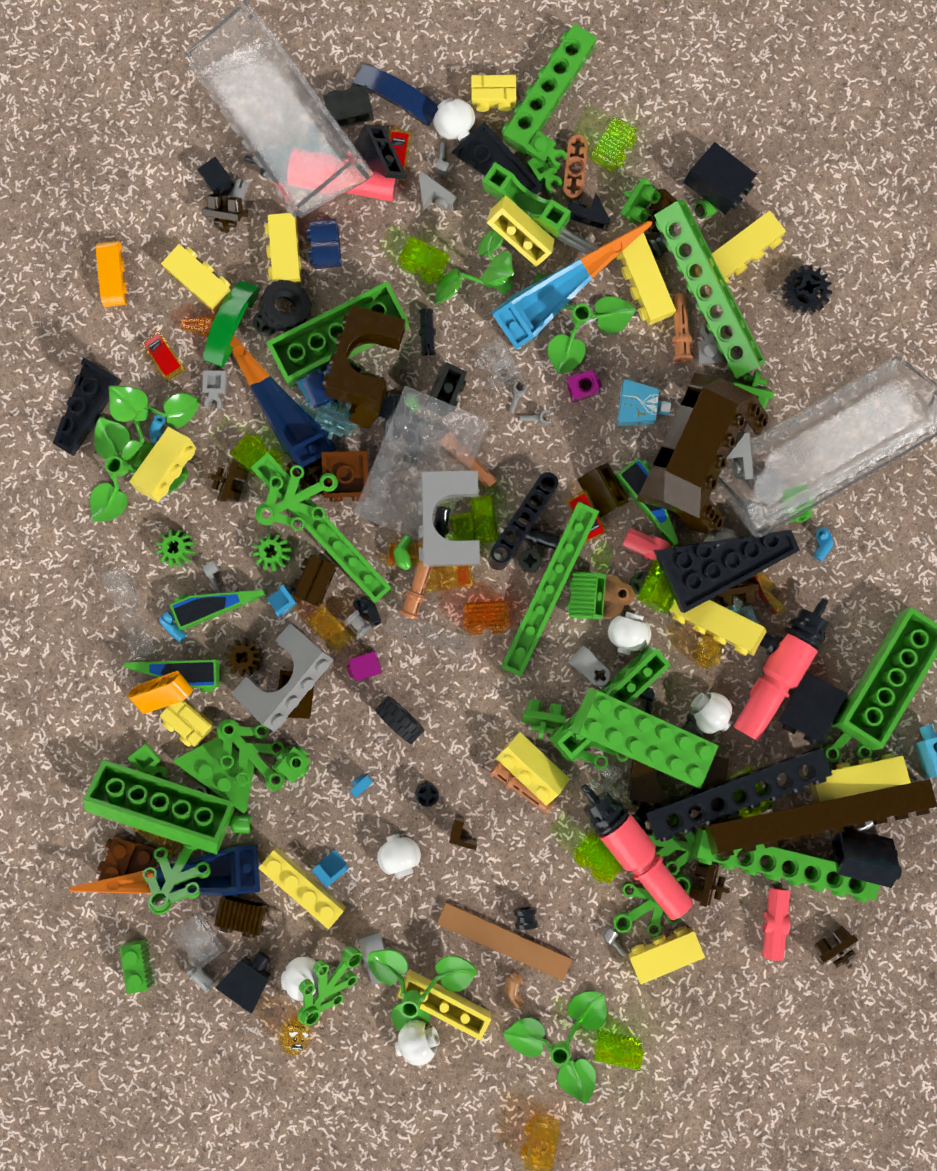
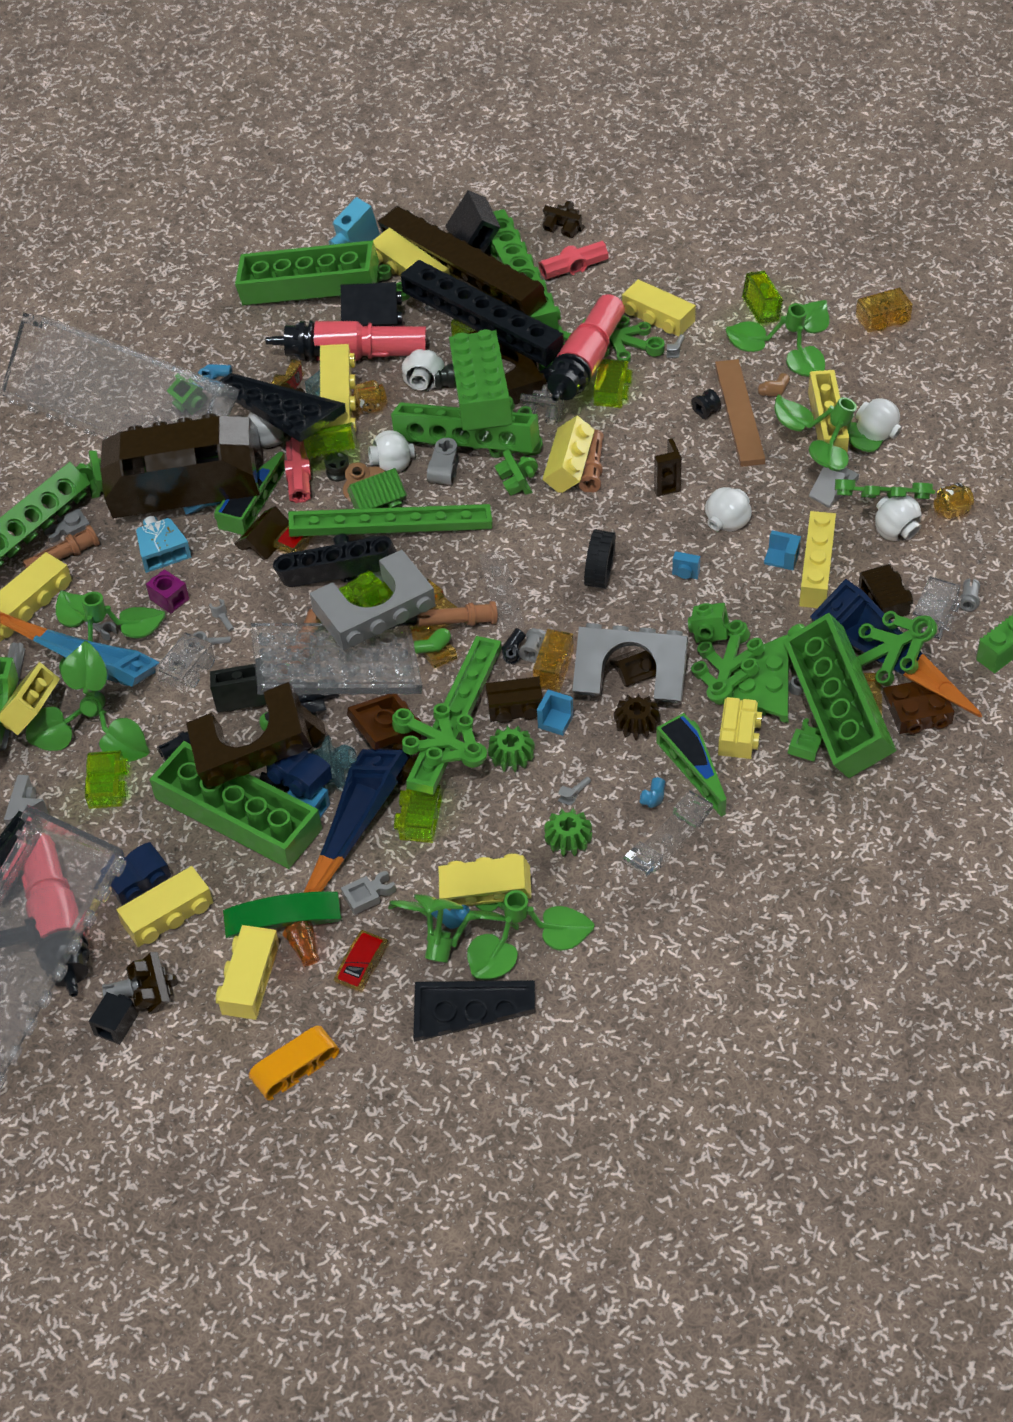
camera: 120 degrees left, 35 degrees down
light orange beam [127,671,193,714] -> none
slope [170,590,267,630] -> none
dark brown hips [208,461,248,503] -> none
black torso [215,951,271,1014] -> none
pearl dark grey wheel [253,312,276,337] -> none
black tyre [259,280,312,333] -> none
magenta brick [346,651,383,682] -> none
black wheel [415,782,439,807] -> none
clear orange brick [462,601,510,635] -> none
dark brown hips [689,863,730,907] -> none

